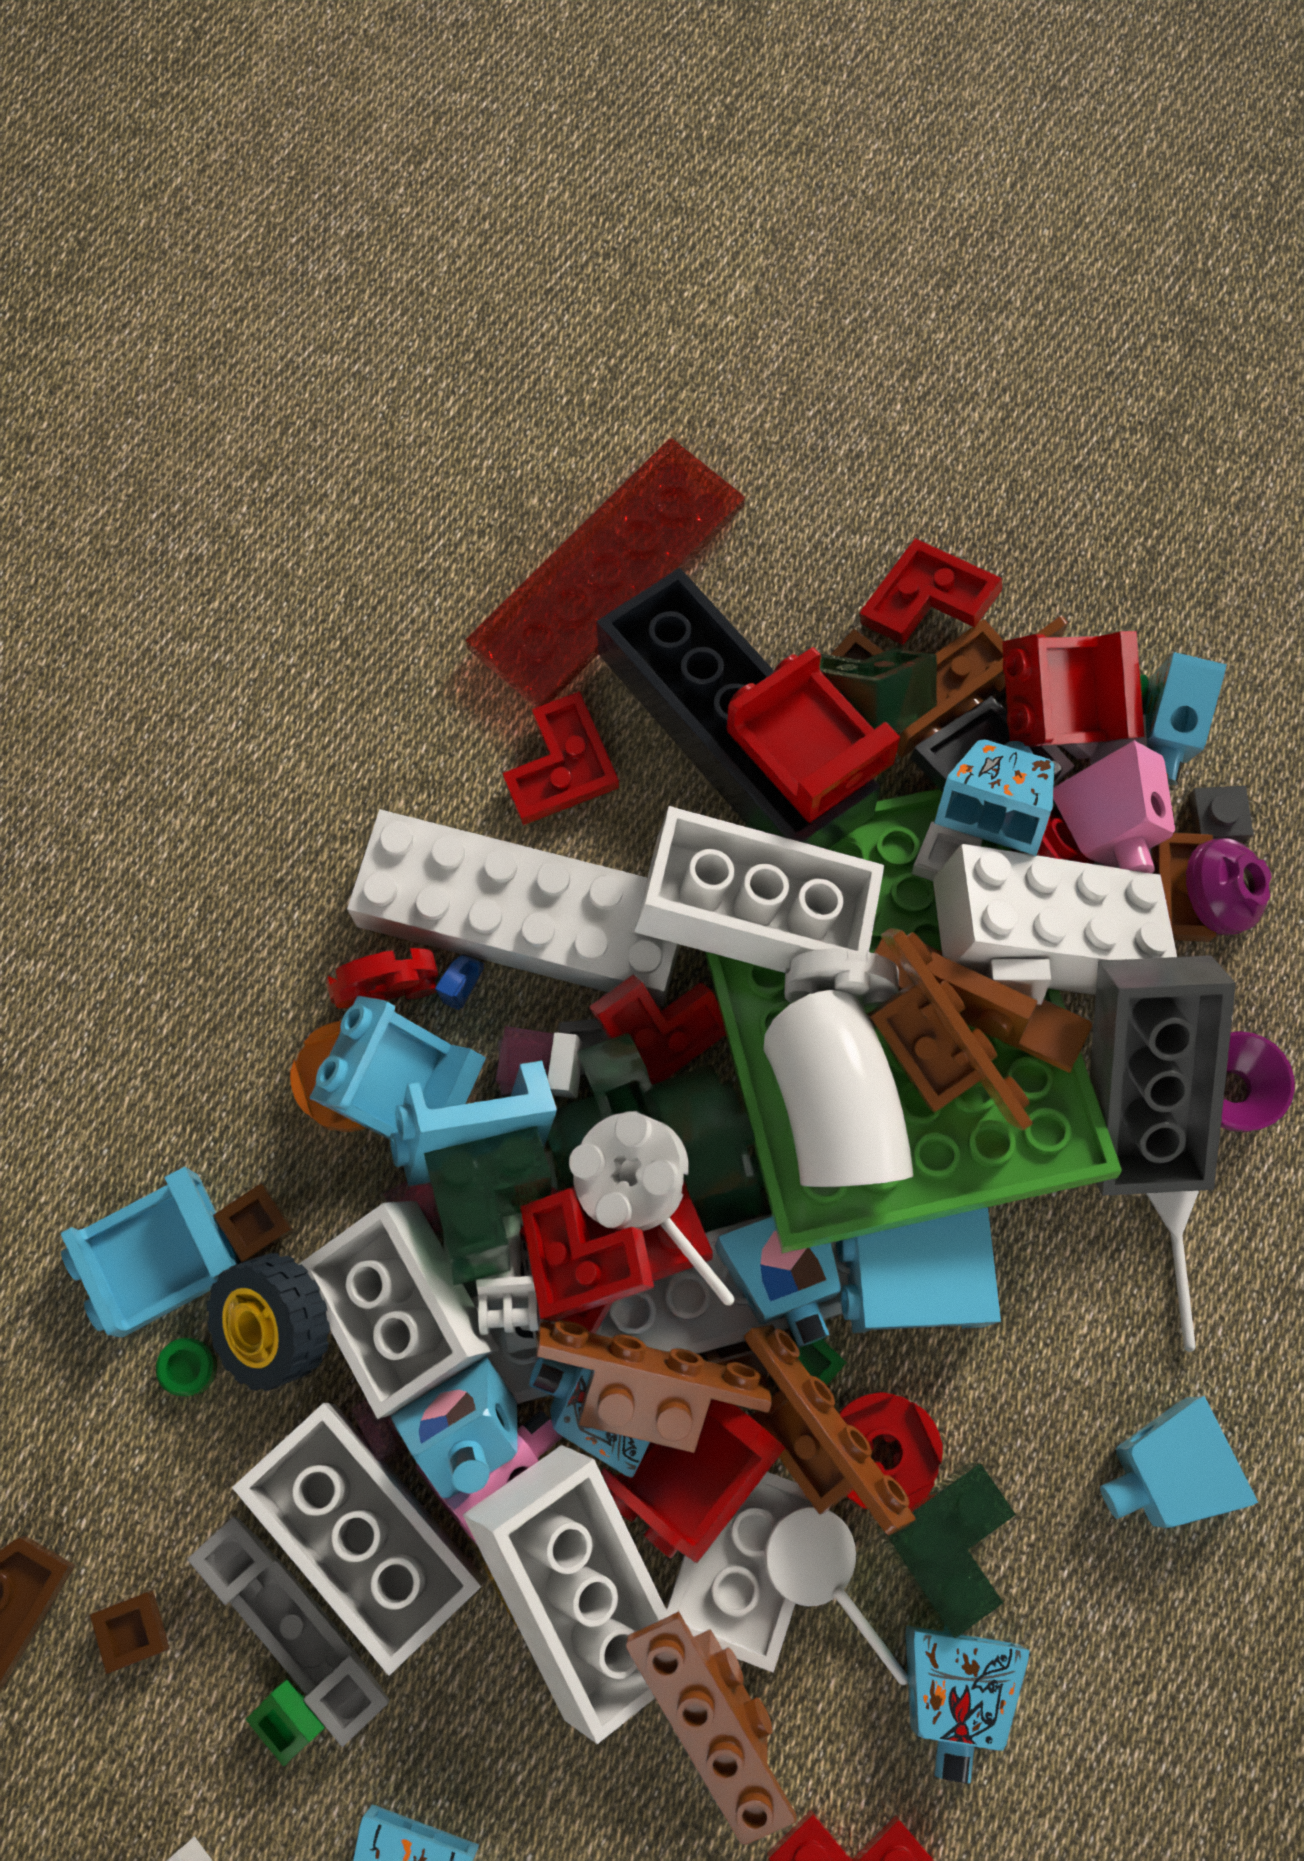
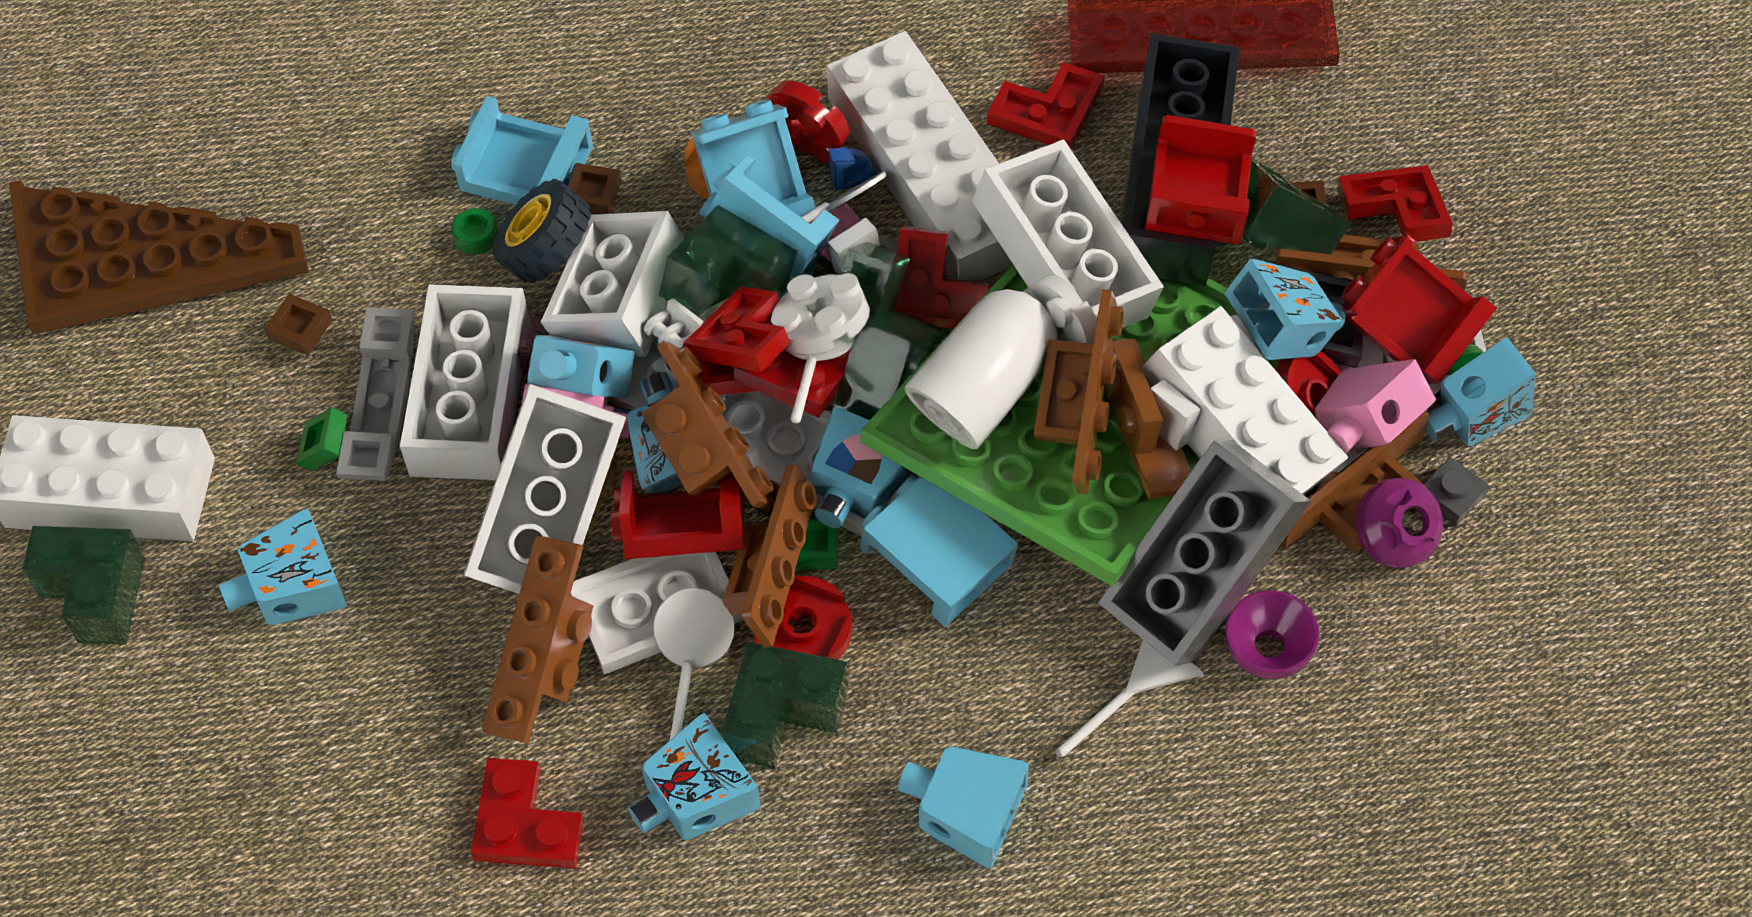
camera: 50 degrees right, 15 degrees down
none -> white piece [801,171,887,223]

